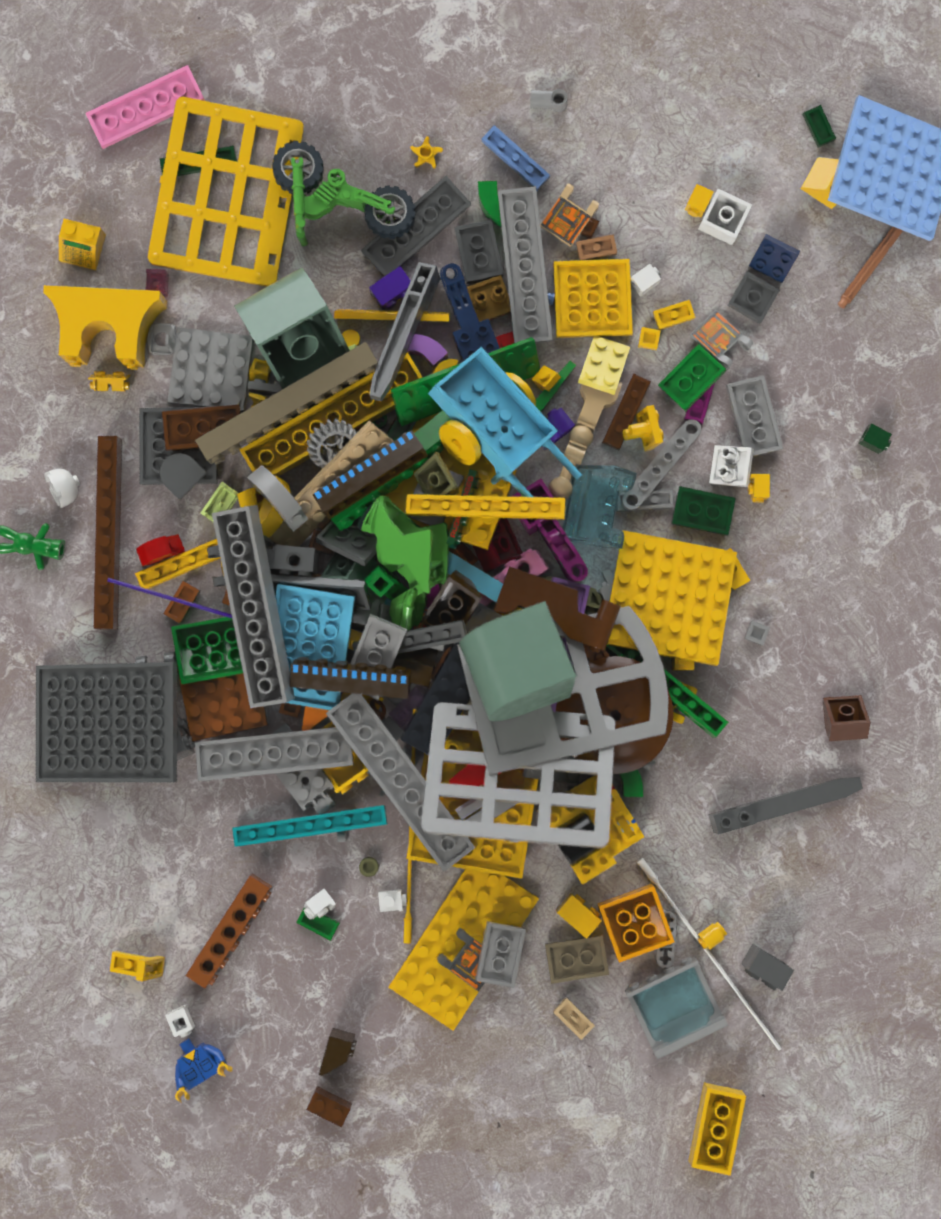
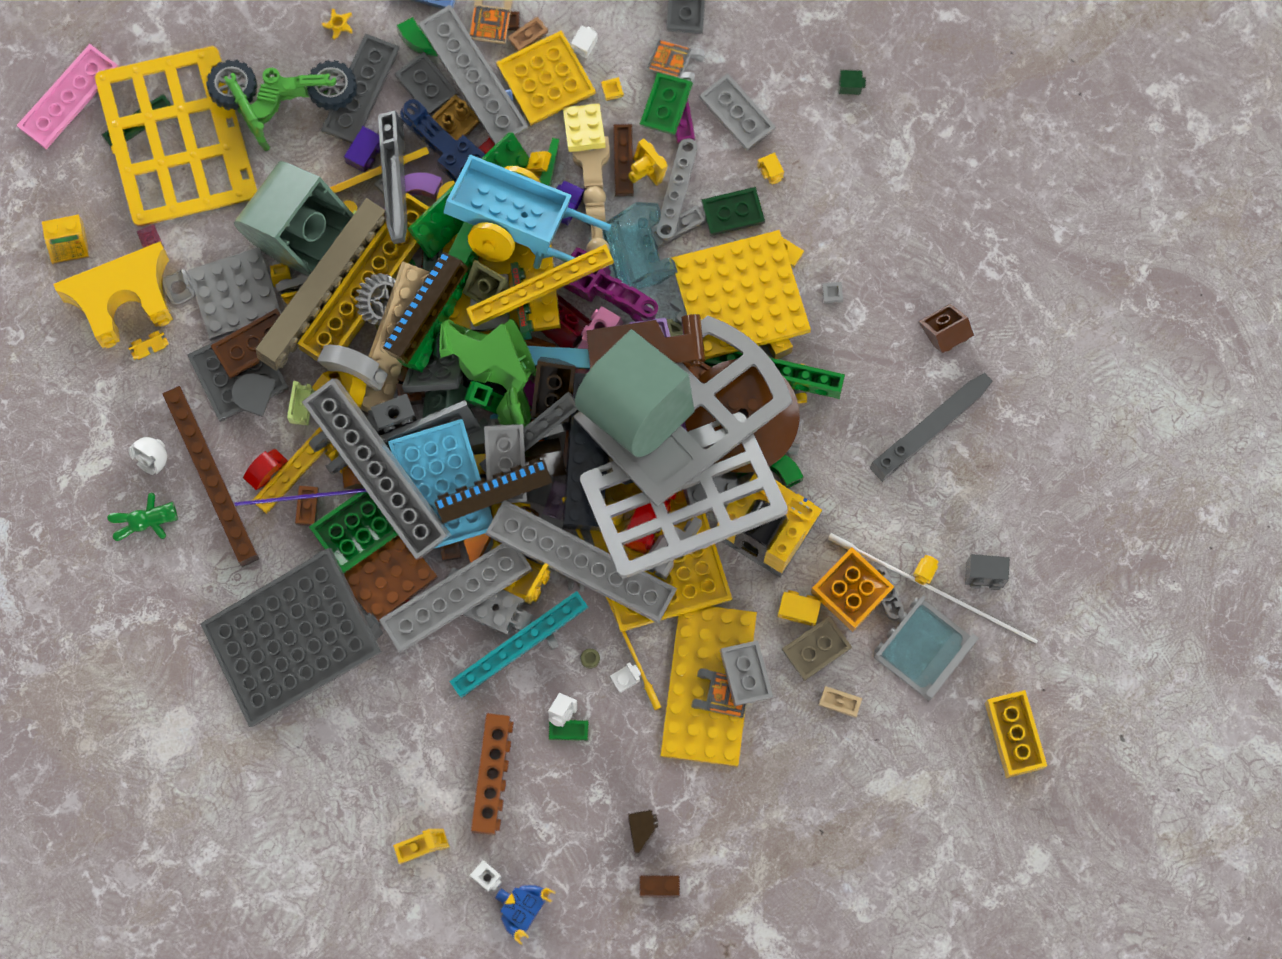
camera: 25 degrees left, 10 degrees down
yellow plate [653,300,695,330] -> none
white plate [709,445,754,487] -> none

